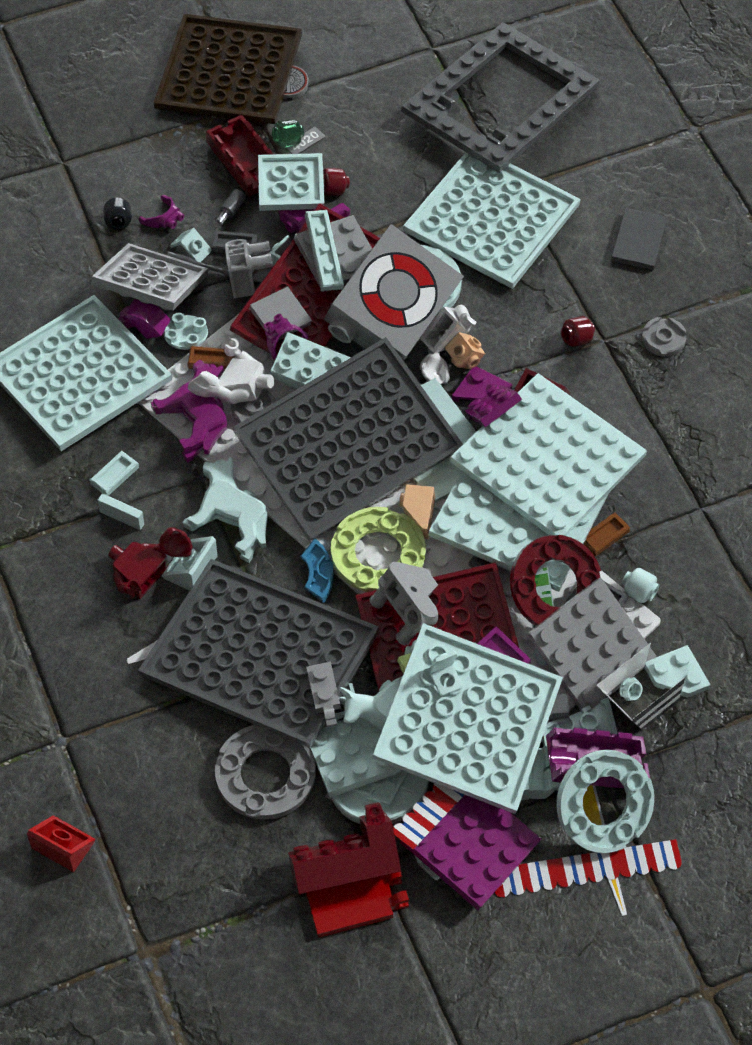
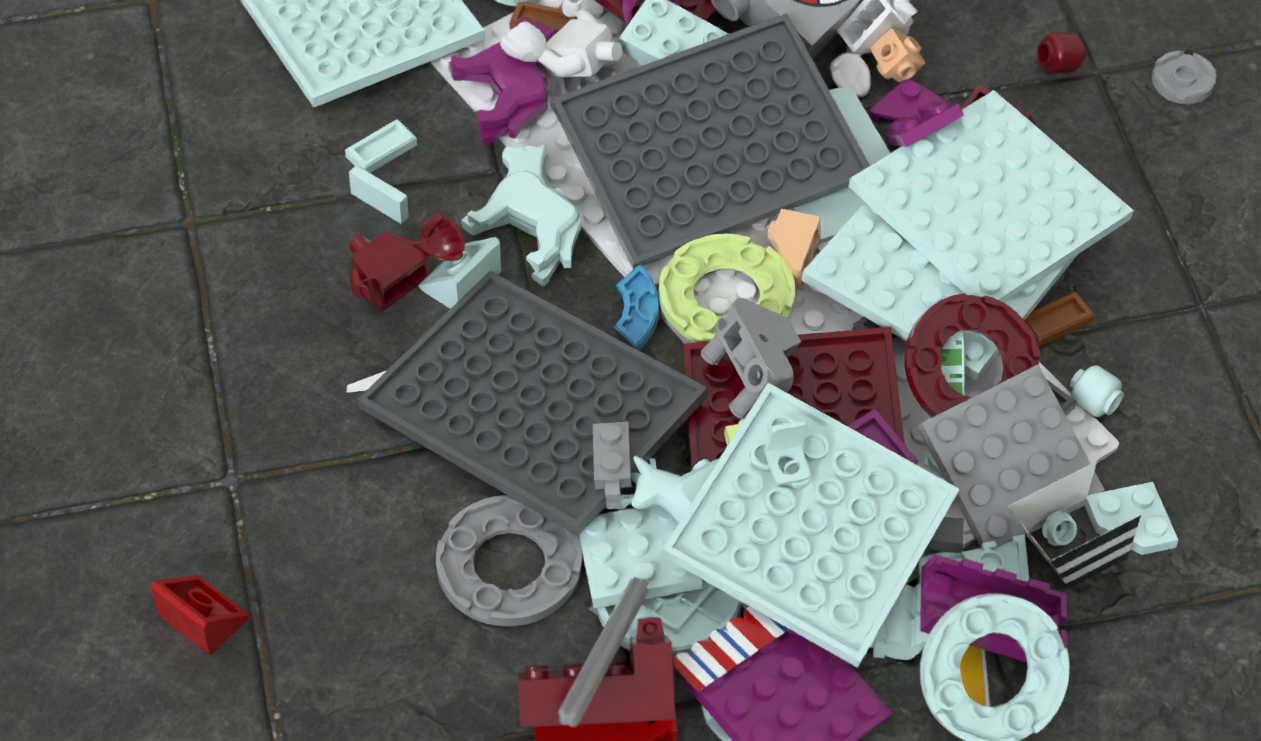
camera: 10 degrees right, 5 degrees down
none -> light grey axle [558,577,649,727]

